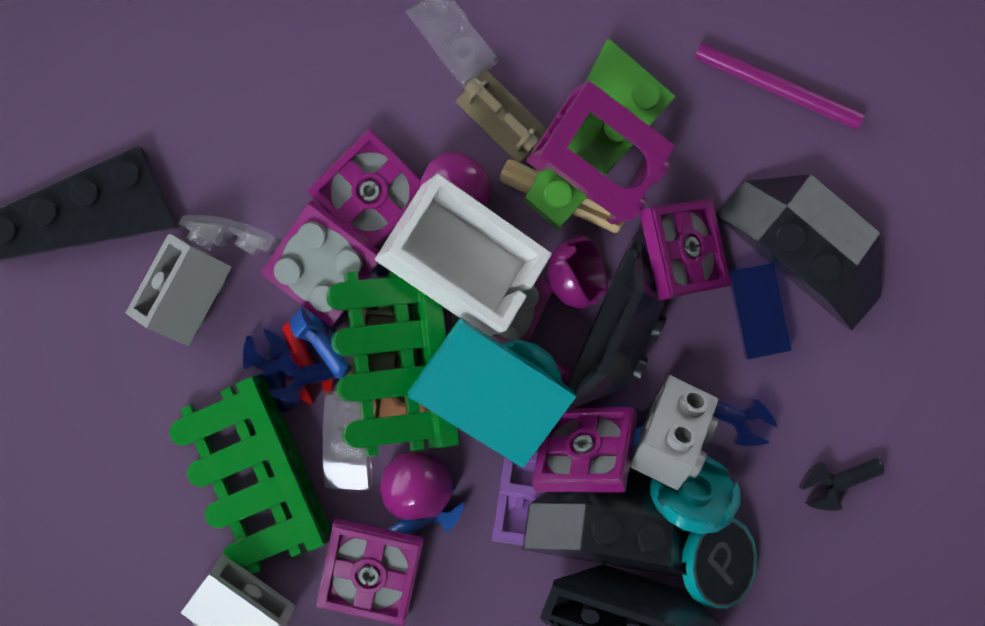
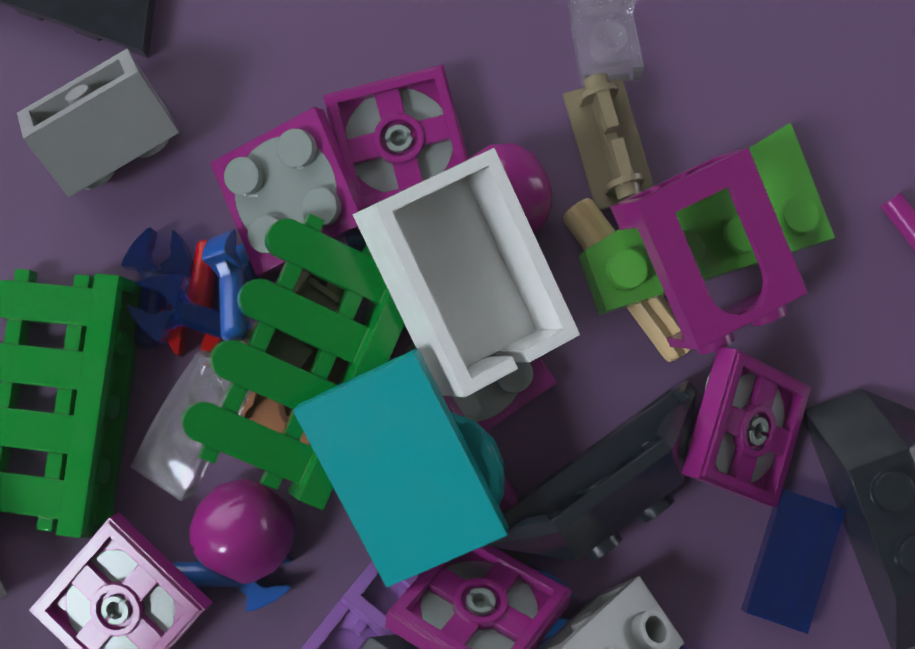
camera: 30 degrees right, 5 degrees down
clear slope [179,215,282,257] -> none
magenta hair [547,236,608,309] -> none

